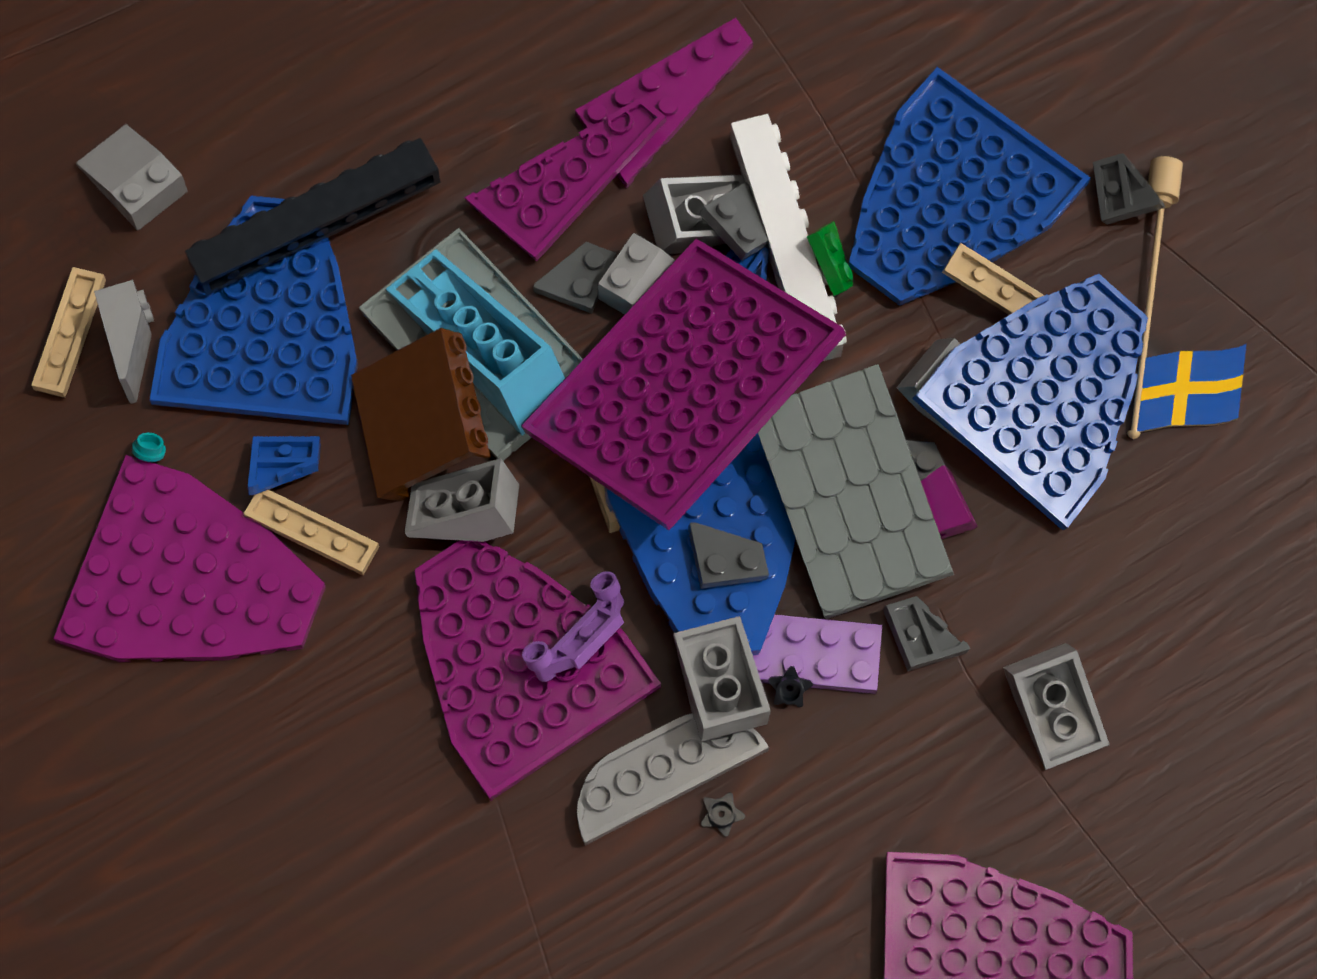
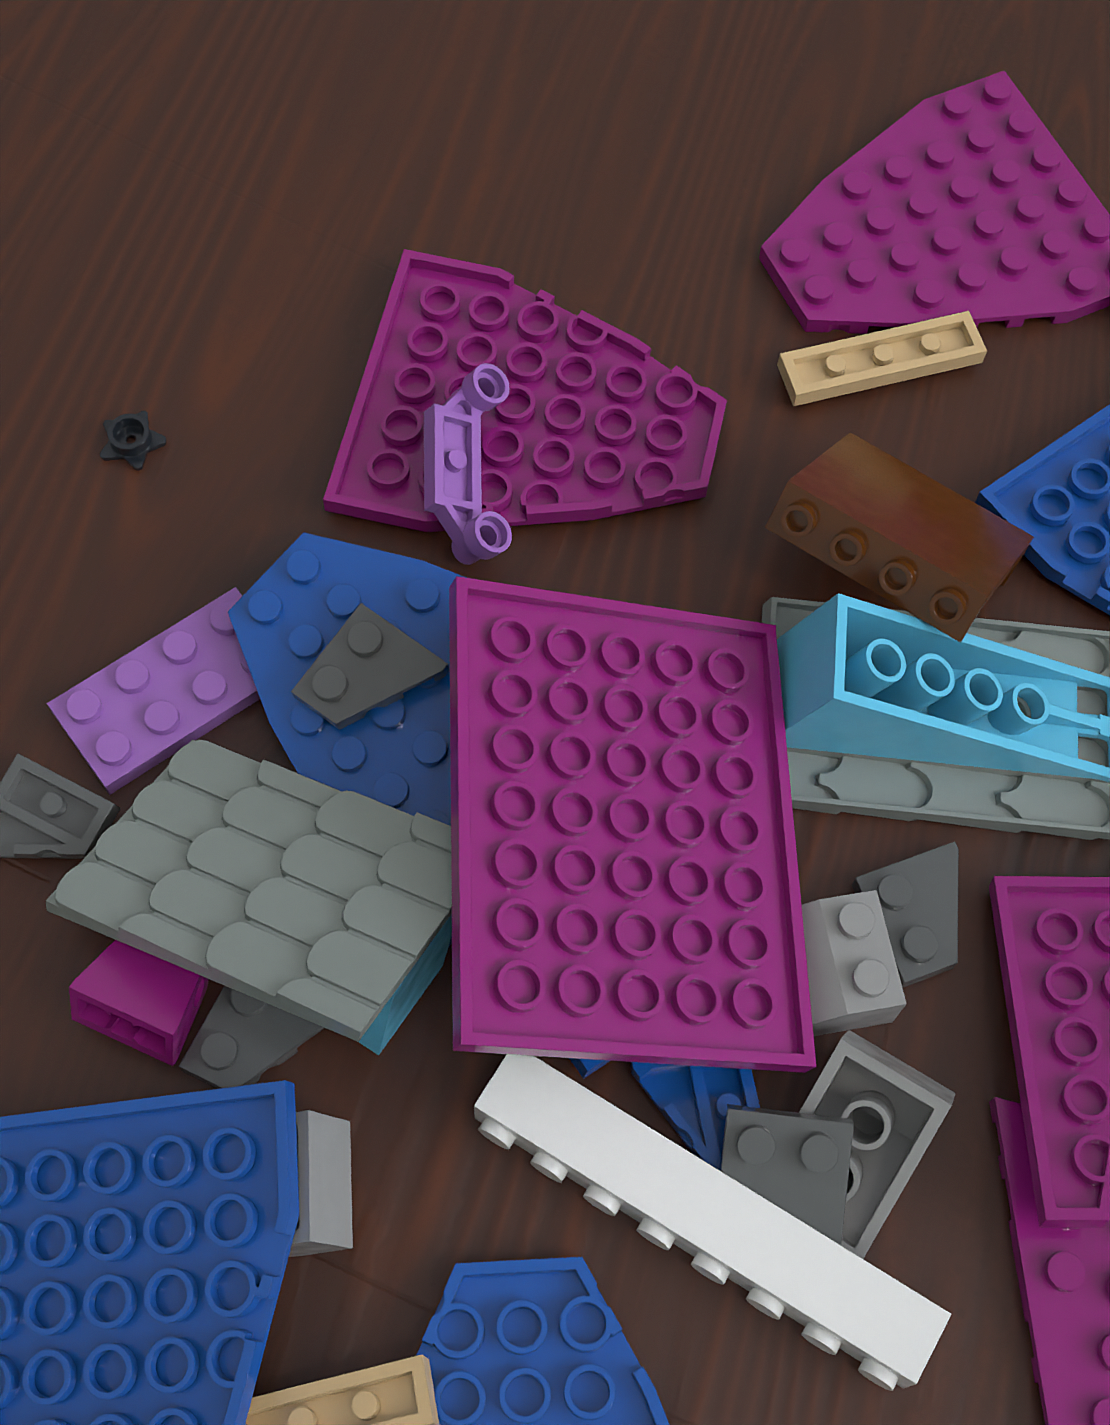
camera: 135 degrees right, 5 degrees down
blue wing [248,436,321,495] -> none
light grey slope [405,458,519,542] -> none
light grey plate [577,713,769,846] -> none
light grey slope [673,616,771,742] -> none
black plate [768,666,813,707] -> none
green wing [807,221,853,296] -> none

